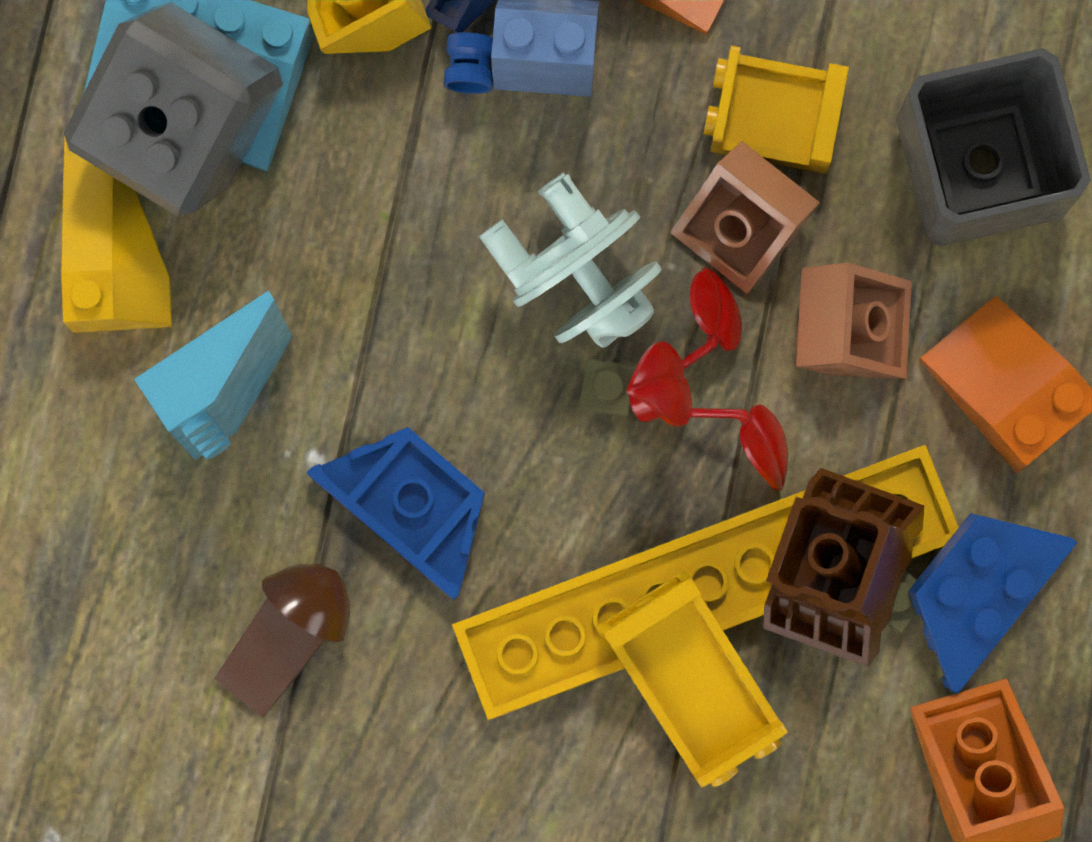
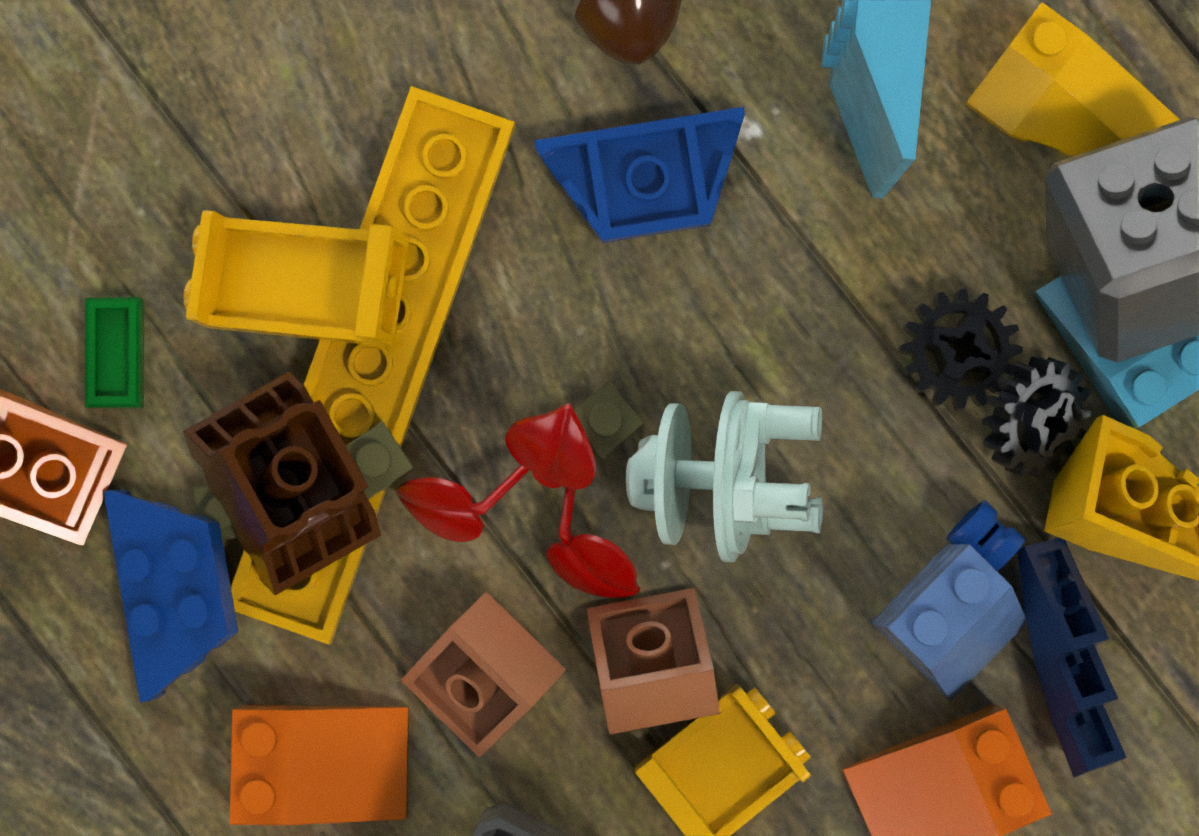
camera: 130 degrees right, 5 degrees up
none -> green tile [85,297,144,409]
none -> olive plate [346,422,415,500]
none -> black gear [898,289,1023,410]
none -> black gear [982,355,1092,479]

